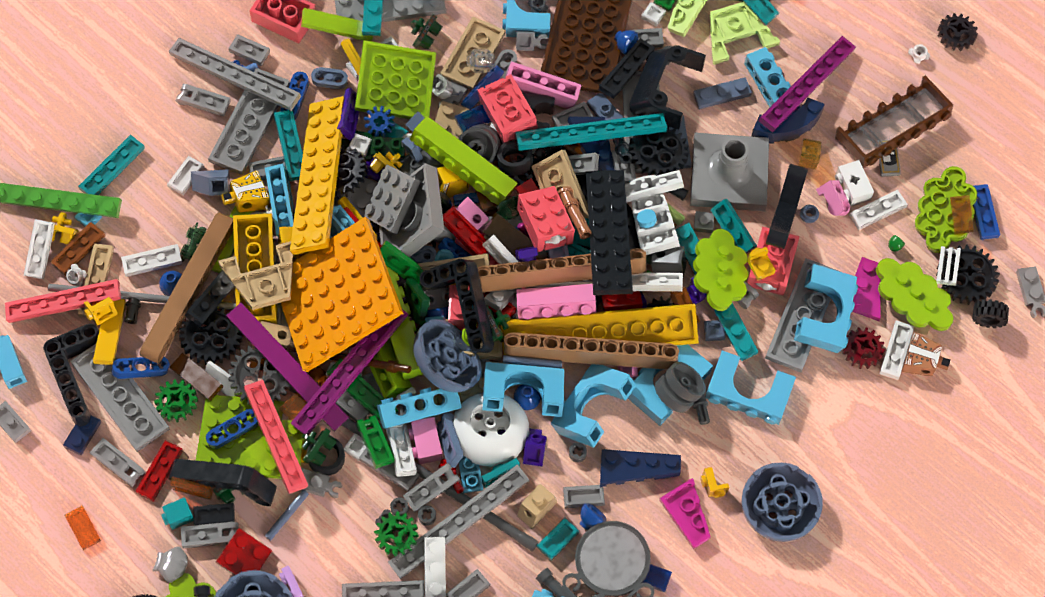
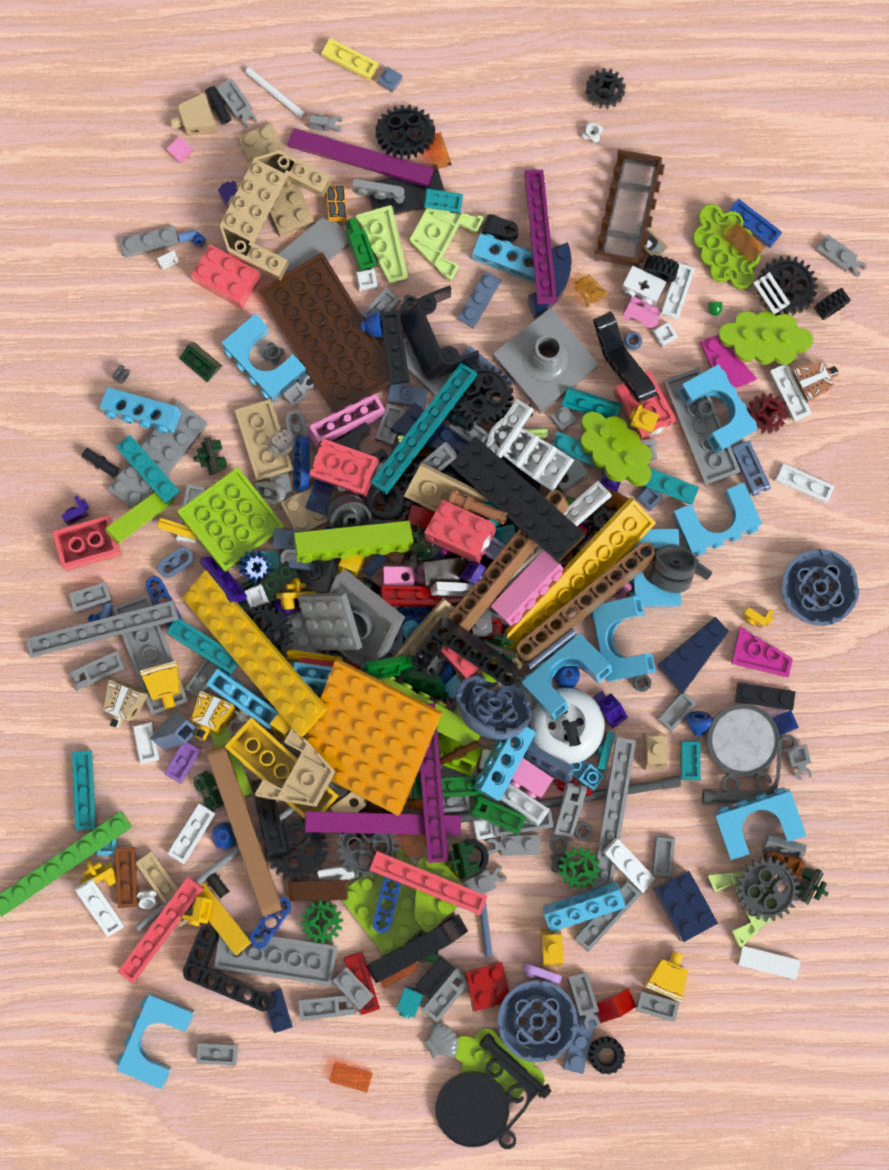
camera: 45 degrees left, 15 degrees up
medium azure tile [637,209,657,228] -> none
none -> tan torso [103,679,149,728]
none -> yellow torso [140,661,181,710]
none -> medium lavender plate [164,742,202,784]
none -> light grey plate [332,967,374,1010]
none -> black piece [481,214,518,243]
none -> light grey plate [487,835,541,856]
none -> yellow torso [540,928,564,967]
none -> medium azure brick [543,881,626,932]
none -> pearl dark grey pin [563,721,581,747]
none -> black tyre [643,255,679,283]
none -> white tile [652,321,678,347]
none -> sand blue plate [732,440,771,497]
none -> black plate [735,682,796,711]
none -> white tile [774,463,835,504]

